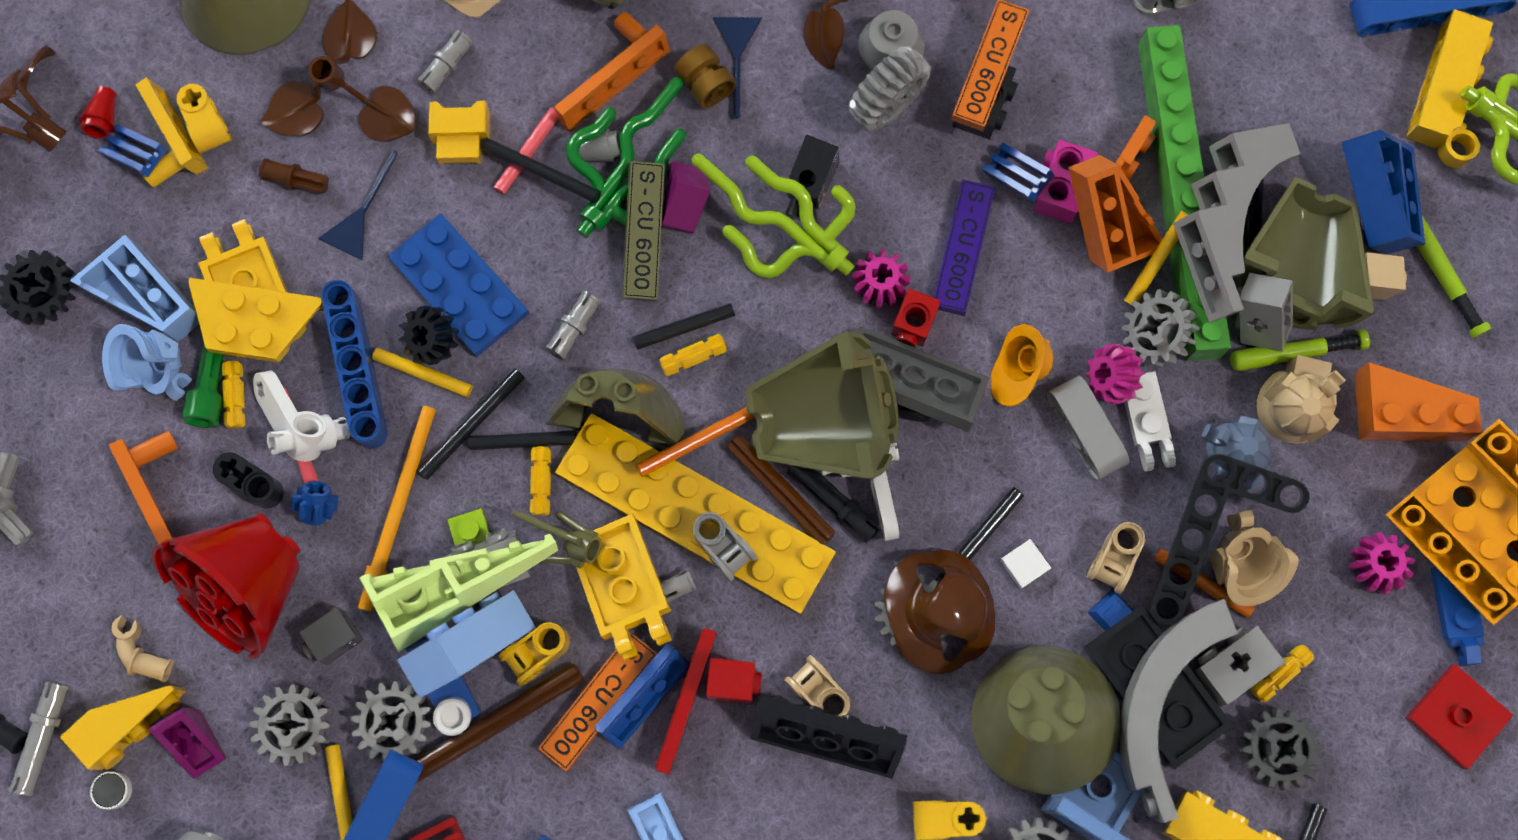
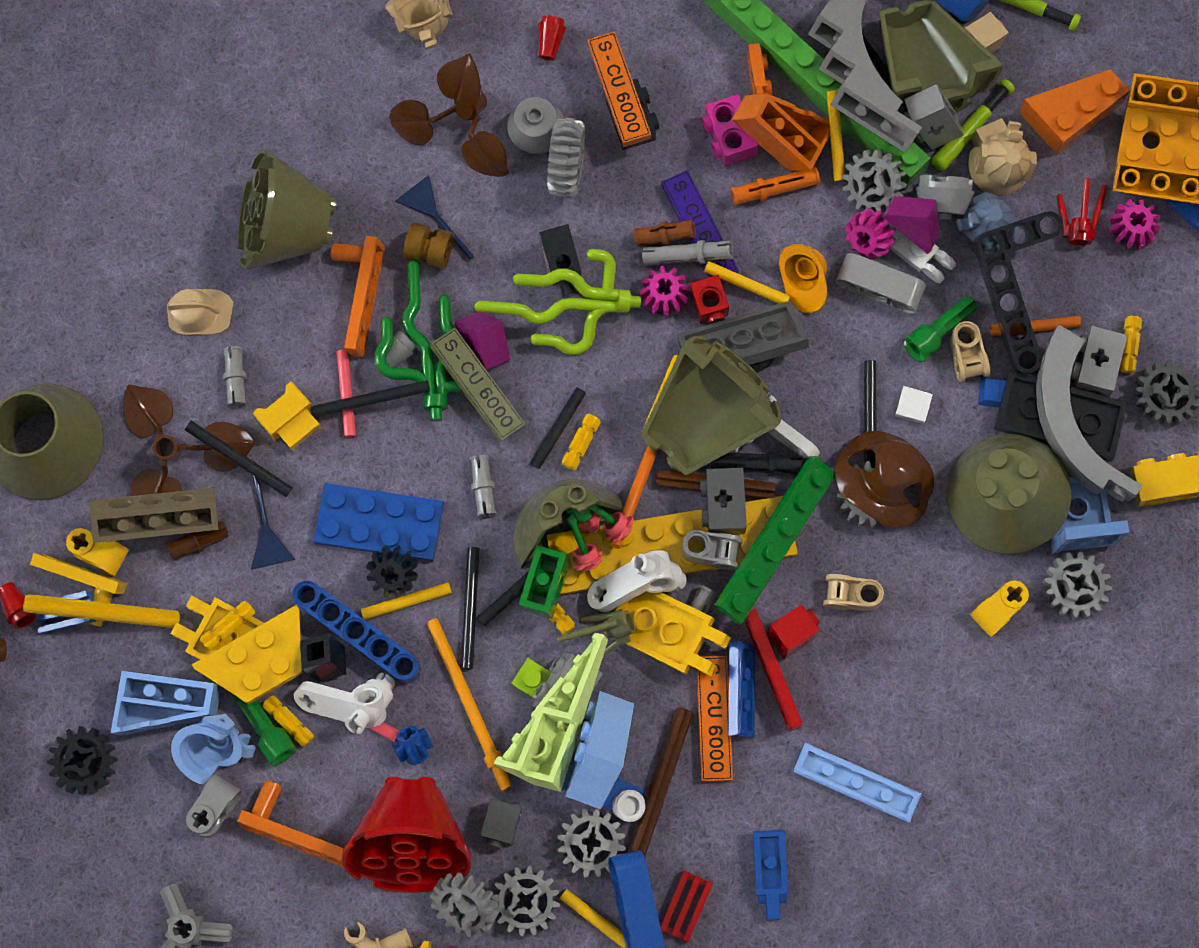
camera: 35 degrees left, 0 degrees up
black beam [212,452,284,509] -> none
yellow piece [498,622,570,687] -> none
black plate [750,695,908,779] -> none
blue tile [981,142,1055,202] -> none
tan helmet [1209,510,1299,606] -> none
none -> yellow axle [23,594,180,628]
none -> dark tan brick [90,488,219,543]
none -> black bar [185,420,293,497]
none -> light grey piece [186,774,242,837]
none -> yellow axle [200,601,255,650]
none -> black brick [300,633,347,682]
none -> light grey gear [430,872,499,937]
none -> green brick [519,545,570,619]
none -> coral plant [565,504,634,571]
none -> white piece [587,550,686,612]
none -> dark orange pin [634,219,696,247]
none -> light grey pin [642,240,733,267]
none -> dark grey brick [700,468,747,535]
none -> yellow piece [704,261,790,304]
none -> green plate [714,456,835,624]
none -> orange pin [730,166,820,206]
none -> magenta slope [883,196,939,254]
none -> green piece [903,296,978,362]
none -> light grey cone [915,175,975,220]
none -> red plant [1057,177,1107,246]

